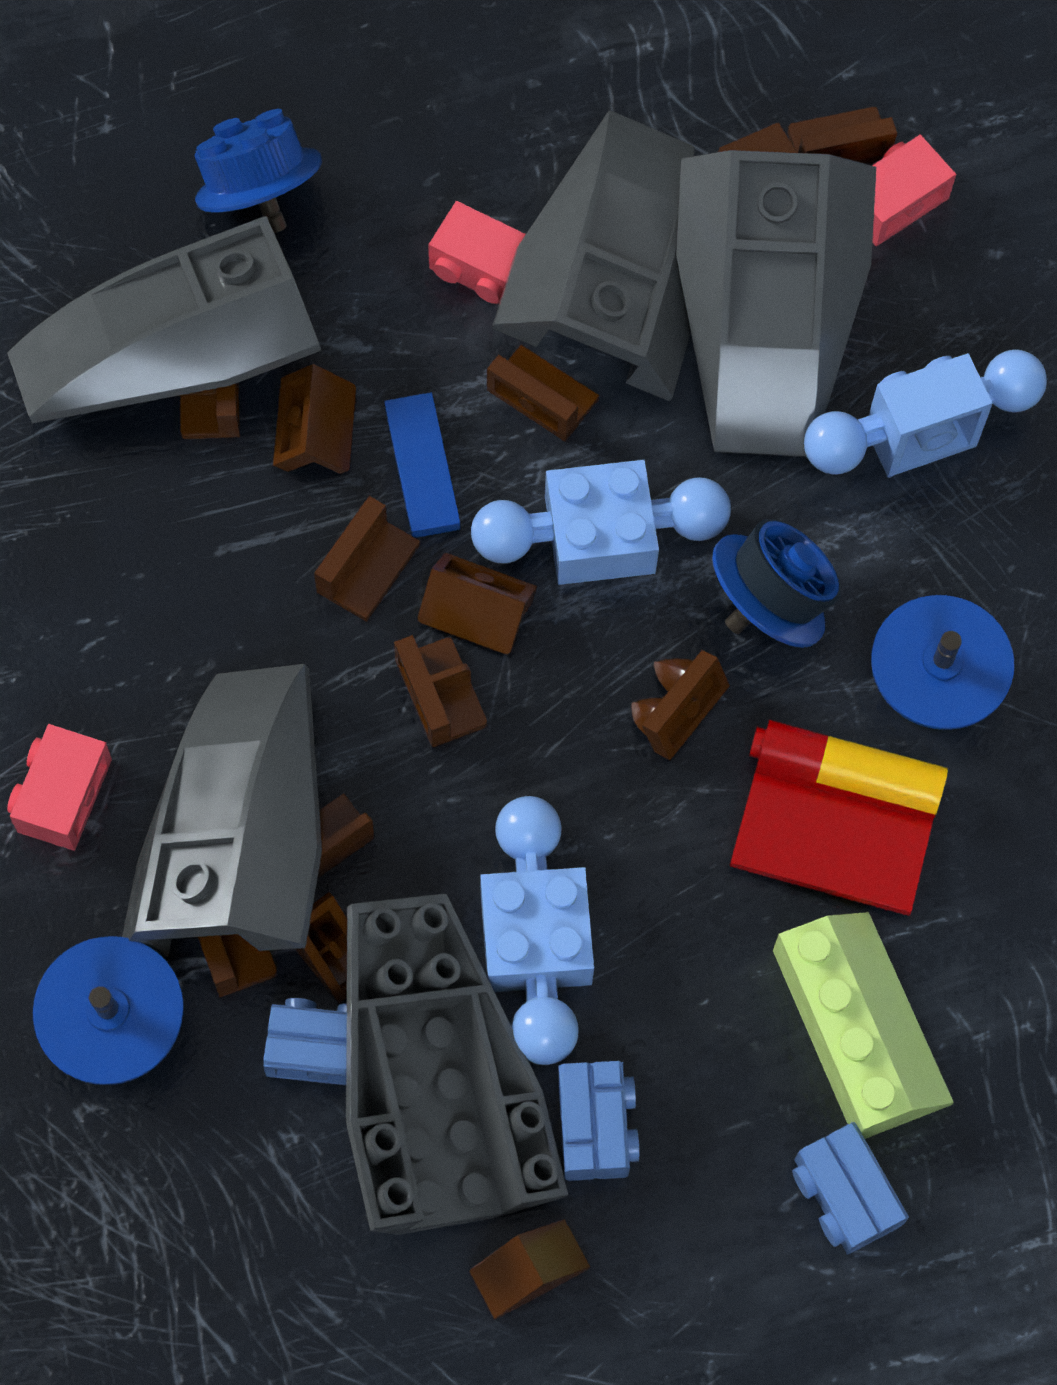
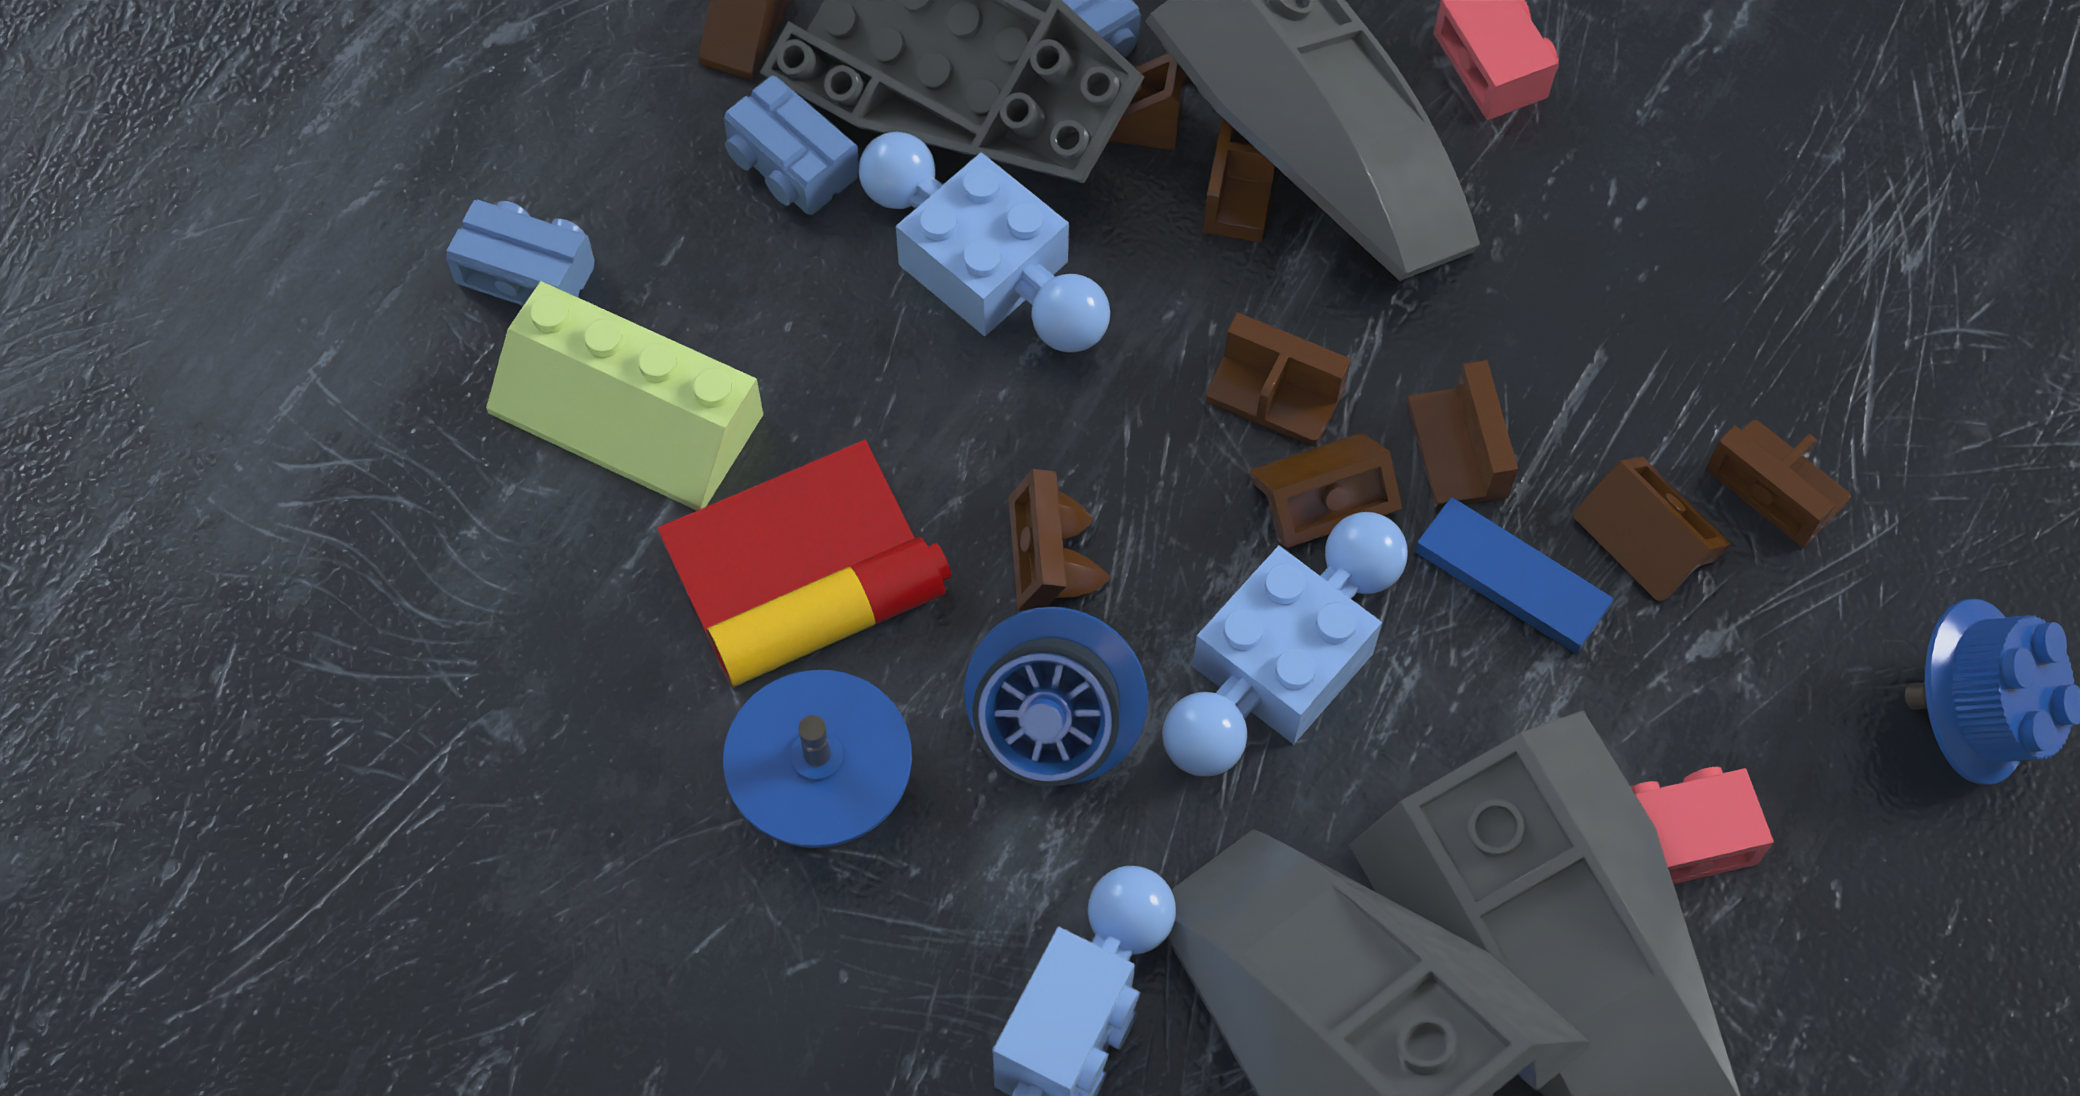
camera: 140 degrees right, 5 degrees down
dark grey wedge [7,216,322,424] -> none
reddish brown panel [487,345,599,442] -> none

